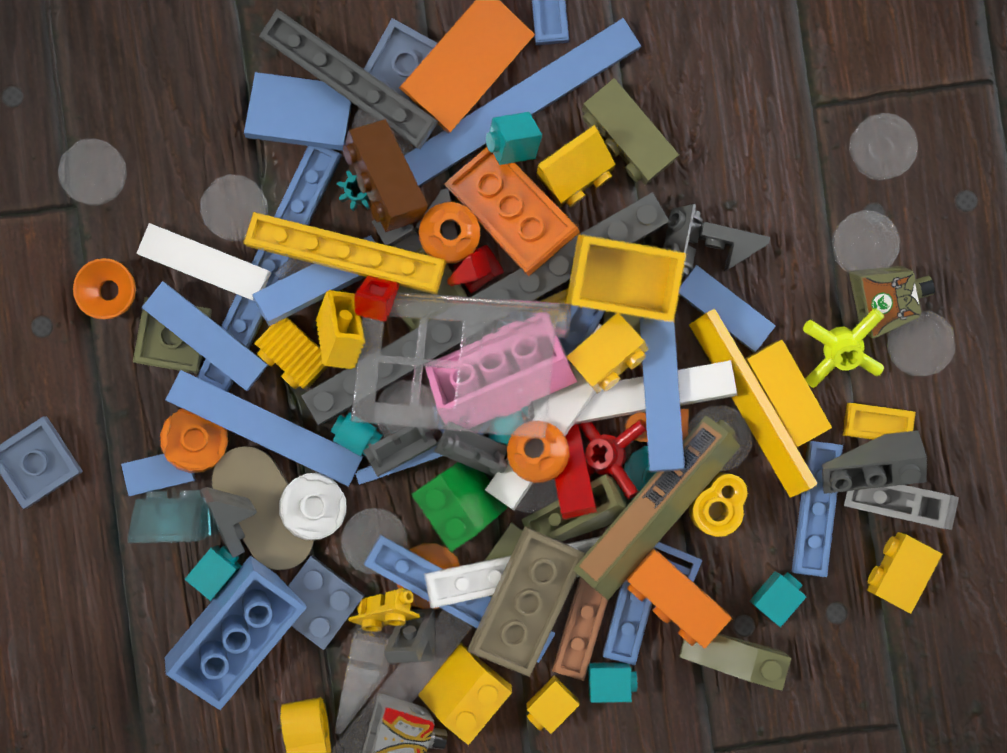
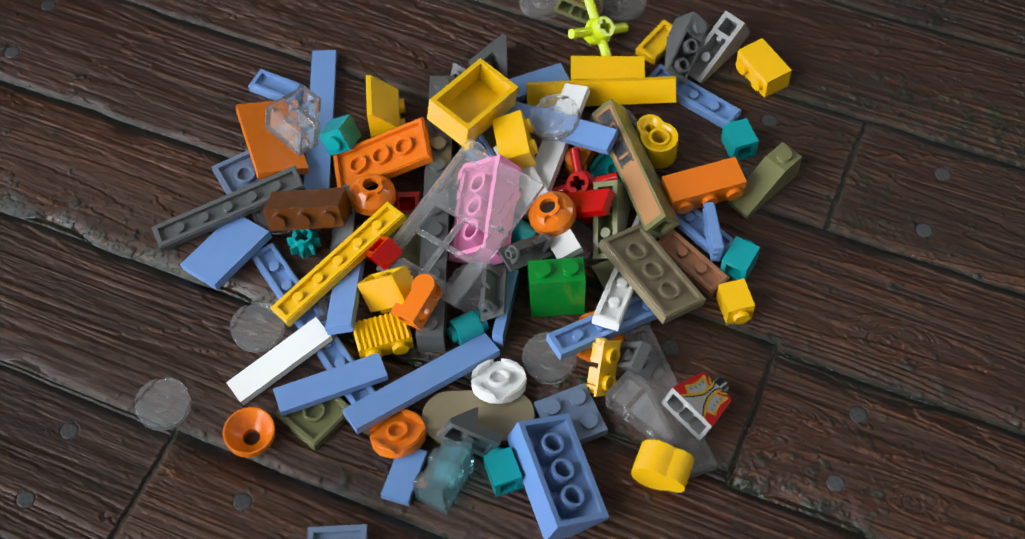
camera: 55 degrees left, 30 degrees down
yellow slope [418,643,512,745] -> none
red slope [447,249,492,286] -> none
olive brick [582,78,679,185] -> none
none -> clear brick [265,85,321,156]
none -> orange leg [391,274,442,331]
none -> clear tile [529,94,581,141]
none -> medium blue tile [701,202,725,262]

